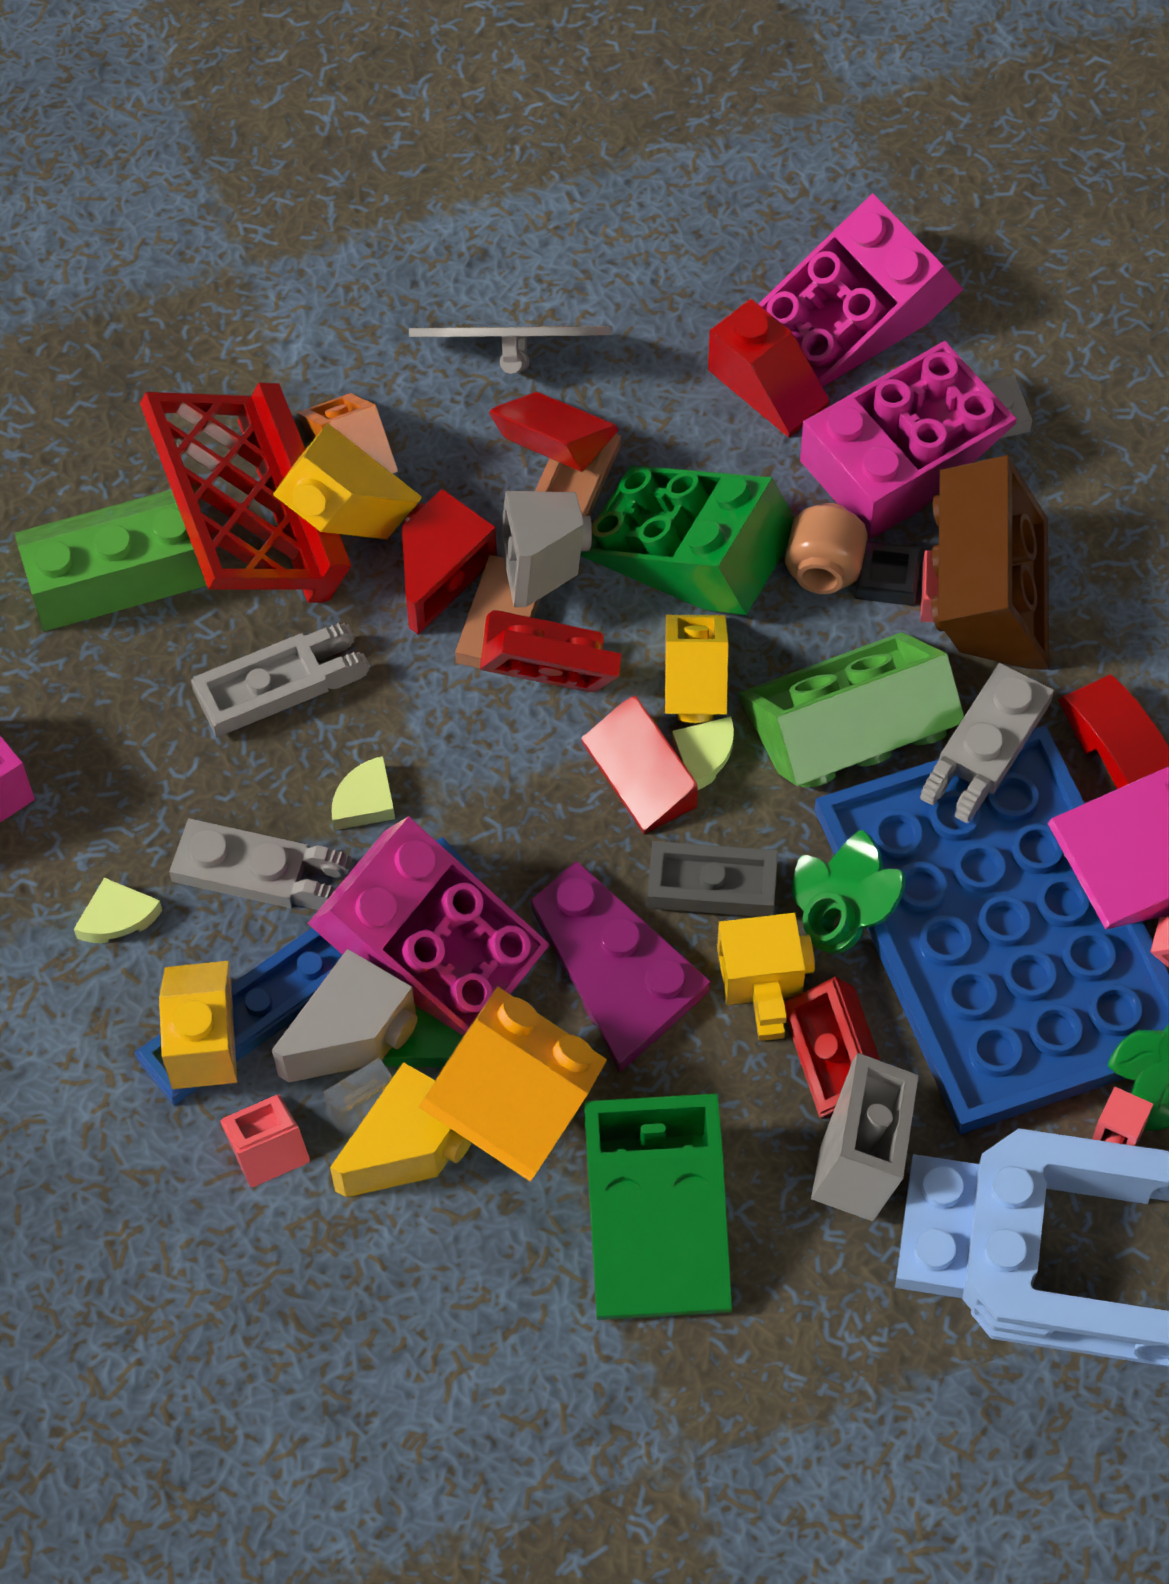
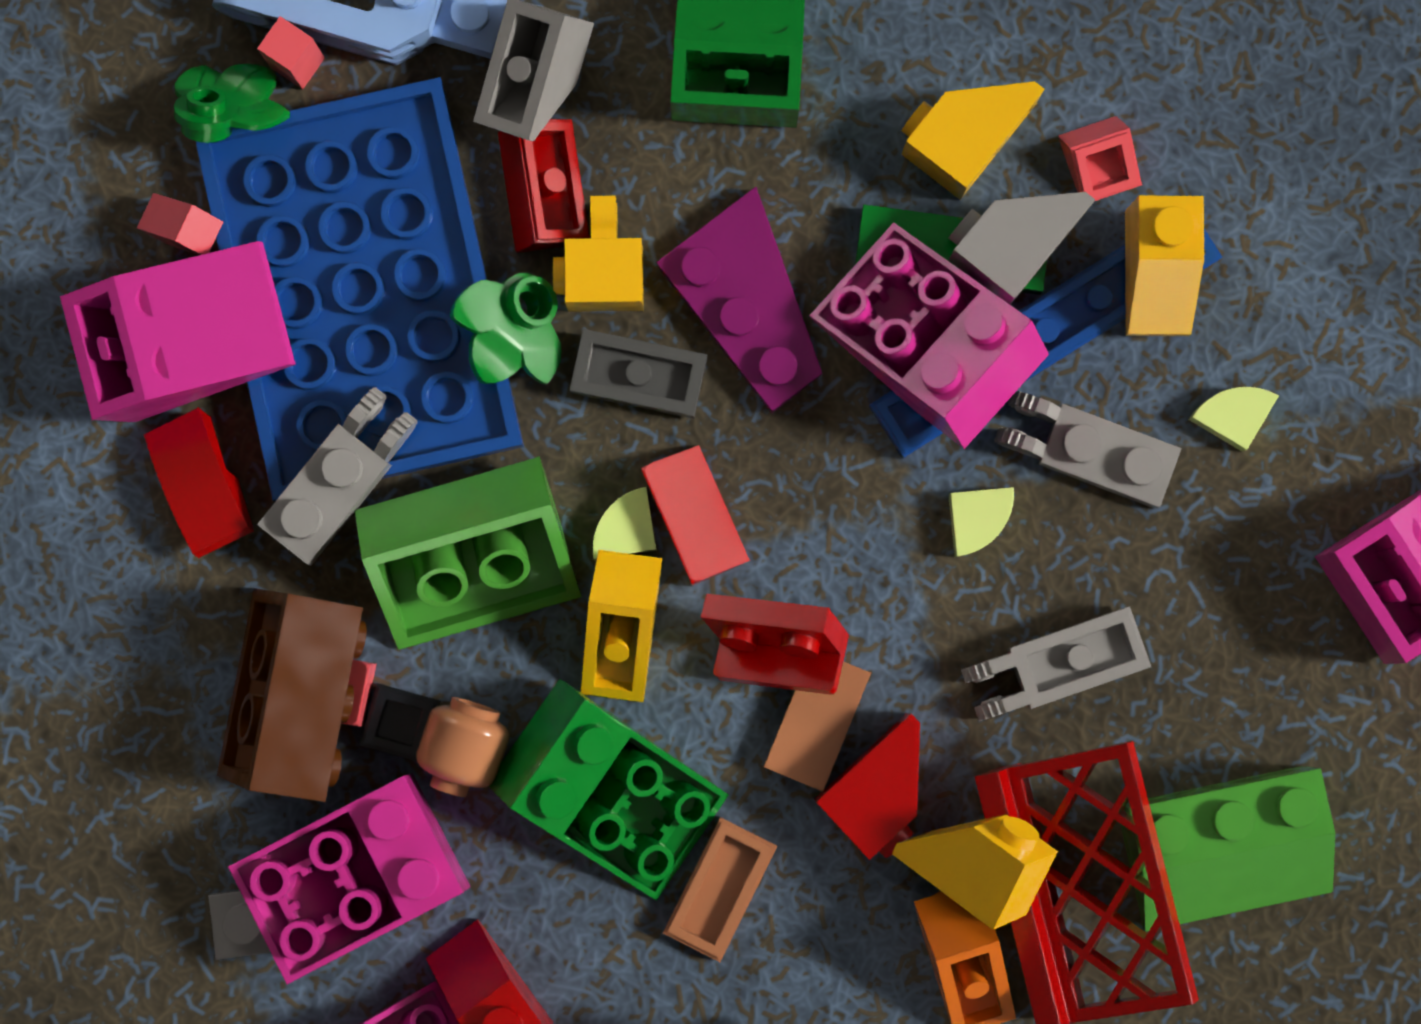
camera: 175 degrees left, 25 degrees up
clear tile [323,1058,392,1134] -> none
light orange slope [418,986,607,1182] -> none
red slope [489,391,619,472] -> none
light grey slope [500,491,592,607] -> none

